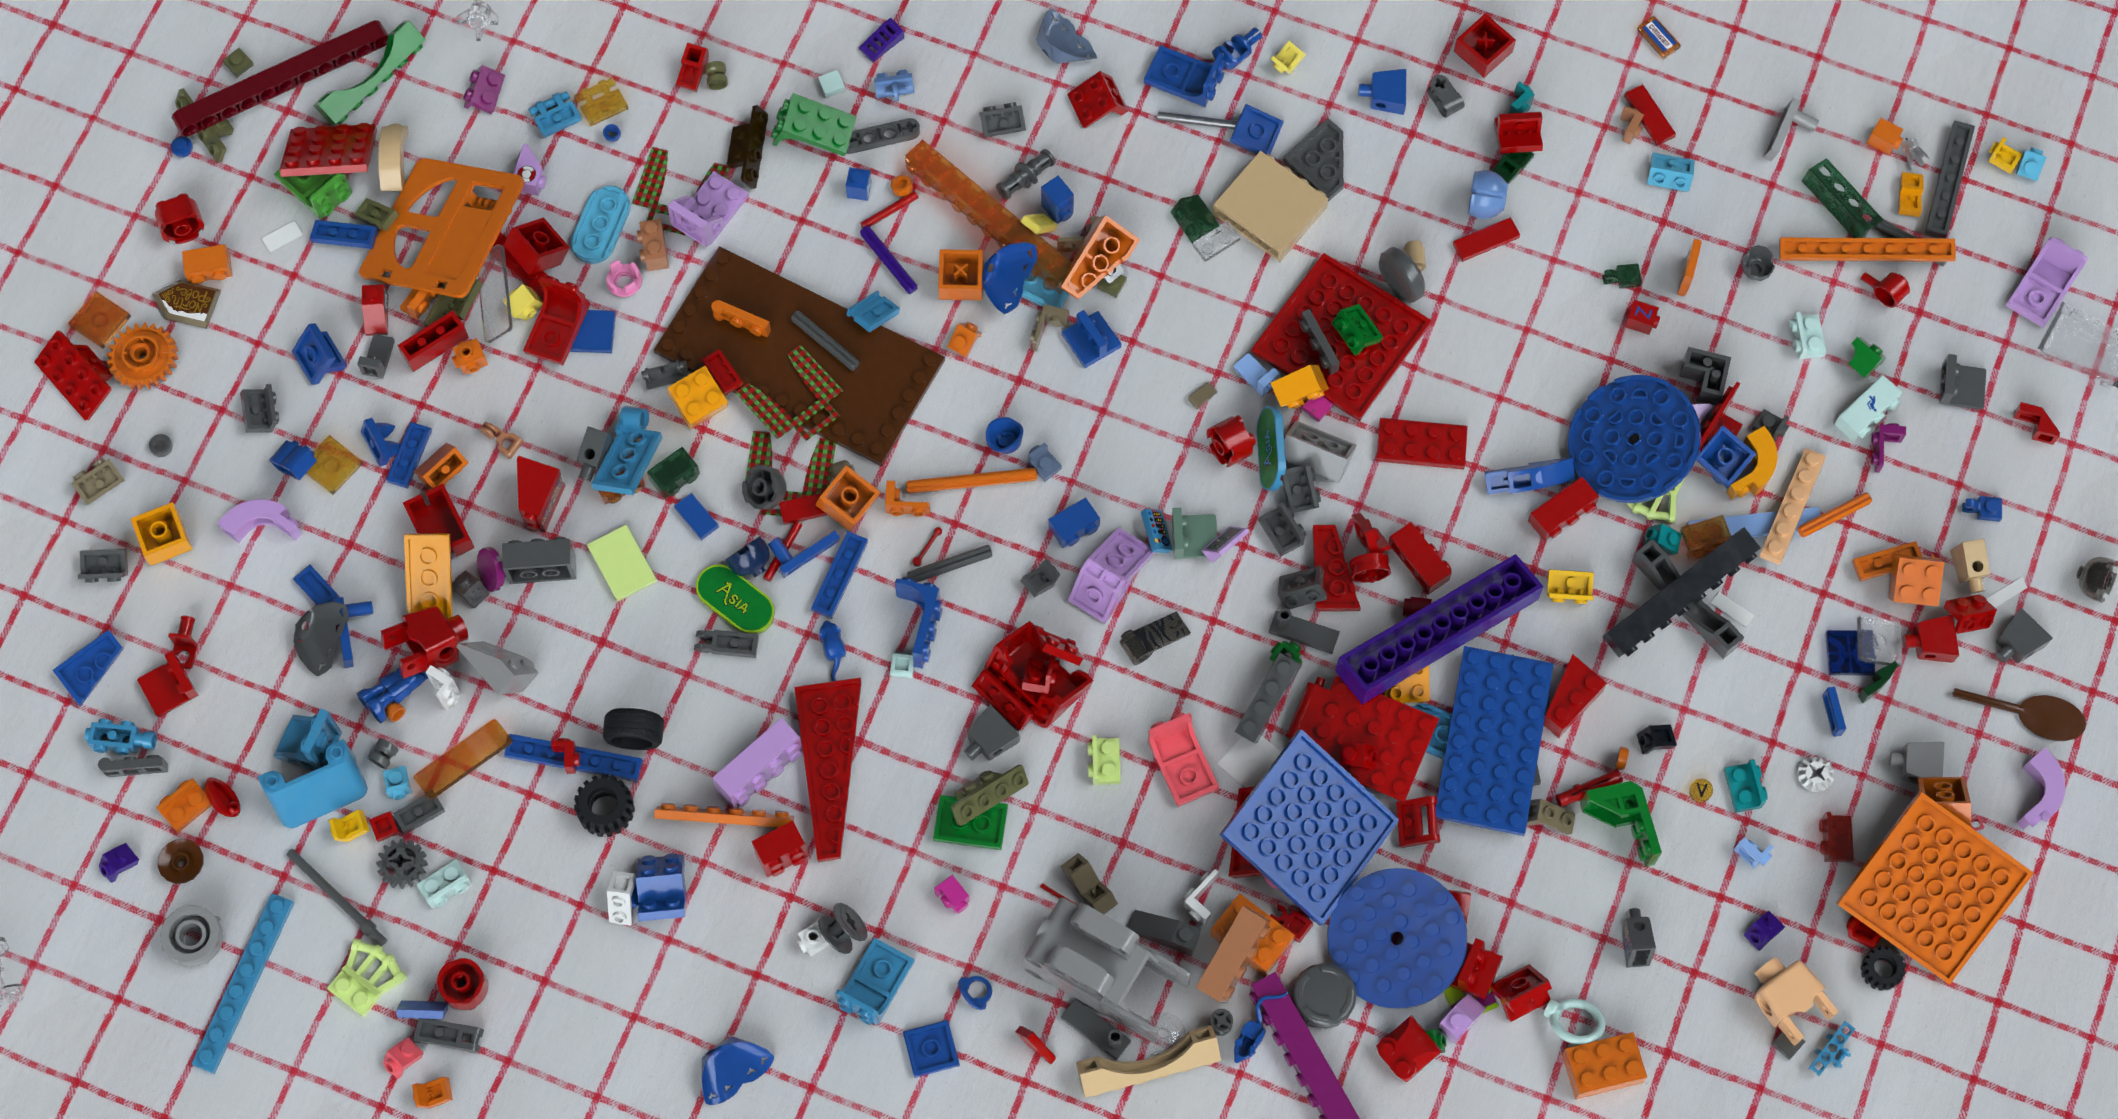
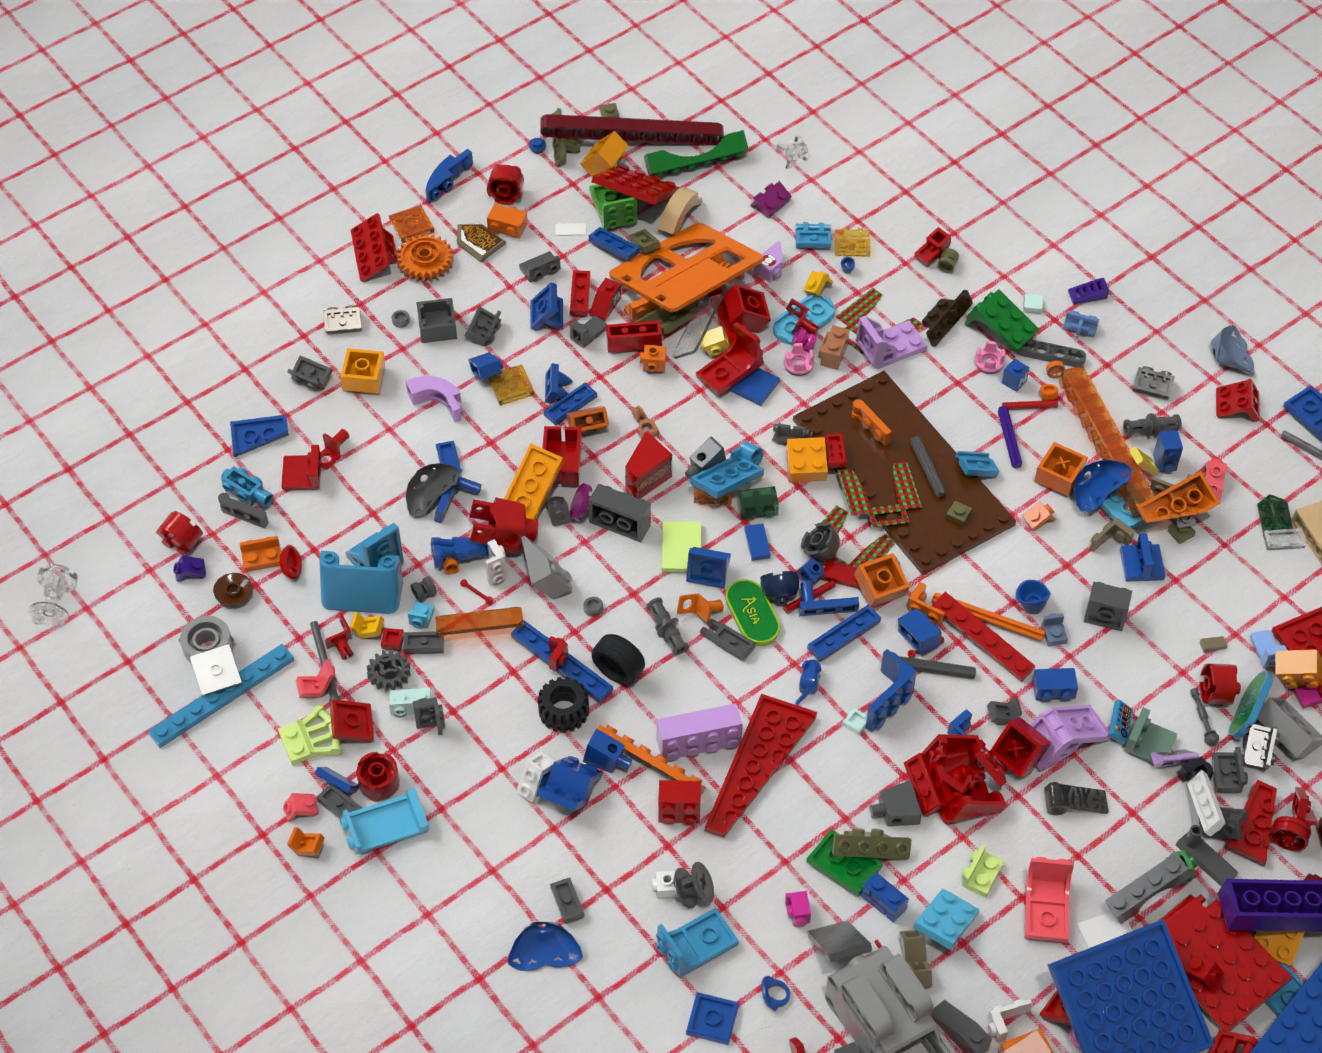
camera: 30 degrees right, 15 degrees down
none -> red brick [156,511,203,556]
none -> white plate [190,644,242,696]
none -> coral bracket [296,659,335,698]
none -> red bracket [325,613,354,660]
none -> red plate [330,699,374,743]
none -> medium azure panel [340,788,429,855]
none -> dark grey bracket [412,697,445,735]
none -> dark grey container [416,298,457,343]
none -> blue slope [425,149,473,204]
none -> red hinge [460,579,493,605]
none -> dark grey bracket [519,251,561,282]
none -> dark grey plate [550,877,584,924]
none -> red plate [570,270,591,316]
none -> light orange brick [580,131,629,177]
none -> blue torso [582,728,633,773]
none -> flat silver tile [583,597,603,617]
none -> dark grey piece [646,597,689,655]
none -> orange bracket [677,593,724,622]
none -> blue bracket [686,547,731,588]
none -> red bracket [786,298,820,335]
none -> dark pink wheel [792,327,817,352]
none -> blue plate [797,558,825,583]
none -> yellow bracket [803,271,834,296]
none -> dark grey tile [807,920,872,962]
none -> blue brick [861,872,909,923]
none -> blue brick [898,608,942,655]
none -> medium azure plate [913,888,980,950]
none -> red plate [932,591,1035,682]
none -> olive plate [946,501,972,526]
none -> blue bracket [947,709,972,735]
none -> bright pink piece [975,341,1005,372]
none -> red brick [990,717,1052,778]
none -> orange tile [1046,361,1065,378]
none -> dark grey container [1083,581,1133,631]
none -> black bracket [1178,756,1214,783]
none -> white plate [1187,770,1226,837]
none -> dark grey piece [1190,688,1220,746]
none -> coral bracket [1204,459,1227,501]

